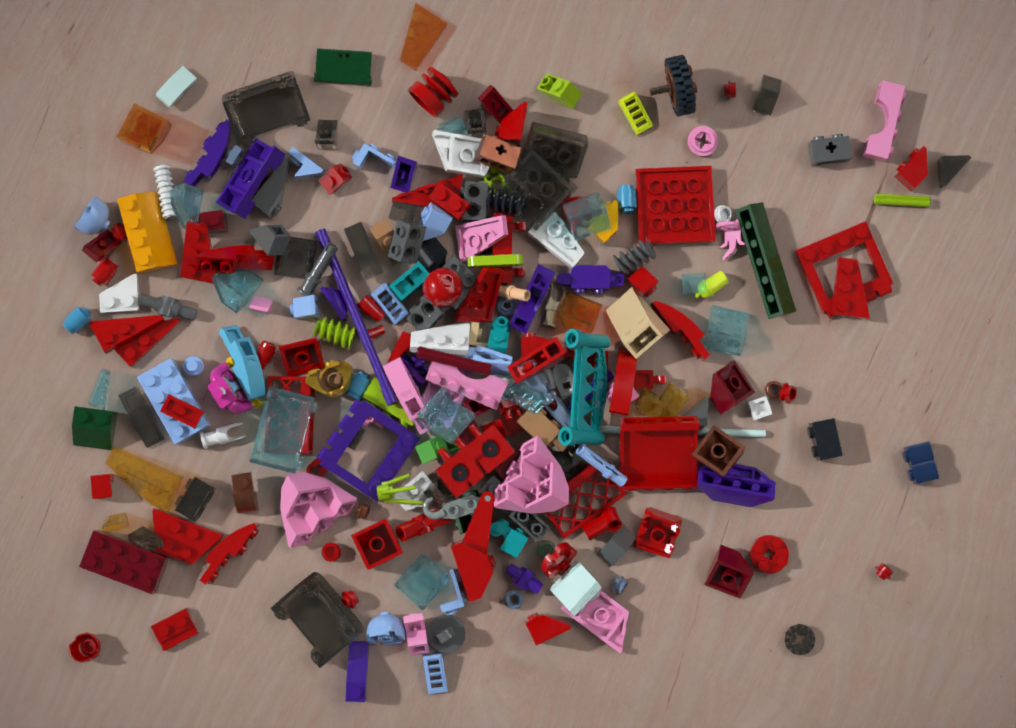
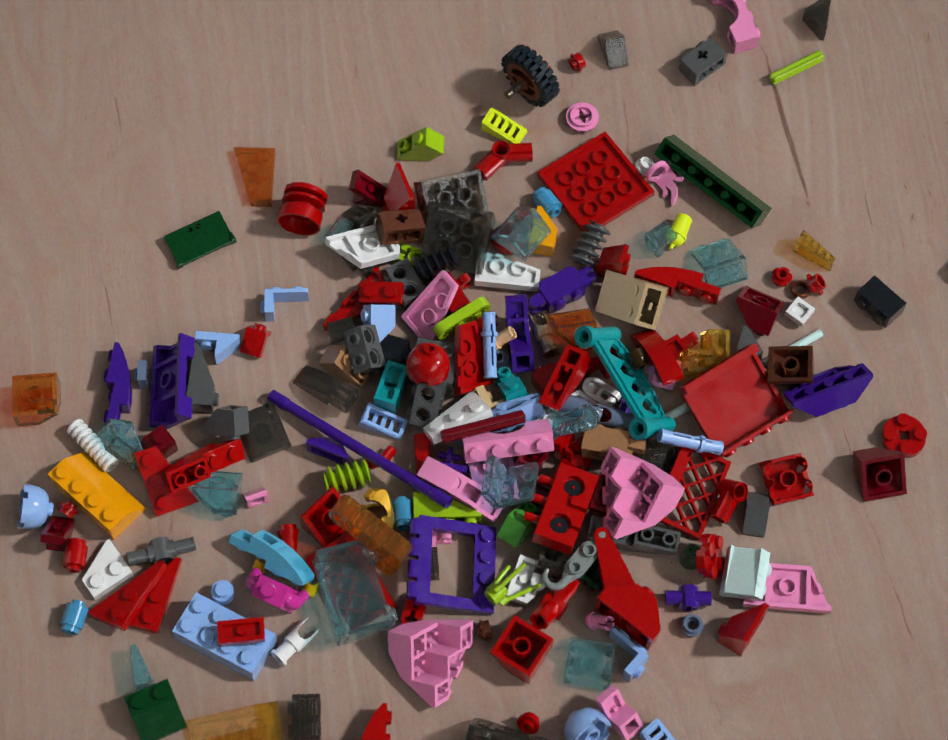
camera: 25 degrees left, 20 degrees down
clear smoke slope [118,387,165,448] -> none
light aqua slope [155,66,197,108] -> none
clear smoke windscreen [222,71,311,146] -> none
copper brick [231,472,259,514] -> none
light blue slope [290,295,319,320] -> none
dark grey pin [297,242,338,296] -> none
clear smoke slope [315,120,338,150] -> none
red plate [322,542,341,562] -> none
red cone [357,295,385,322] -> none
dark purple slope [390,156,418,193] -> none
dark grey tile [427,614,466,653] -> none
teal brick [490,517,528,558] -> none
sand blue plate [611,576,628,595] -> none
red hinge [795,221,893,319] -> none
red wing [831,257,870,319] -> none
red slope [894,146,928,192] -> none
none -> clear orange beam [329,495,413,575]
none -> red piece [473,140,533,181]
none -> light blue pin [480,312,498,379]
none -> bright pink pin [585,611,614,631]
none -> dark brown hose [626,347,650,371]
none -> red plate [771,267,792,287]
none -> clear yellow slope [793,230,836,271]

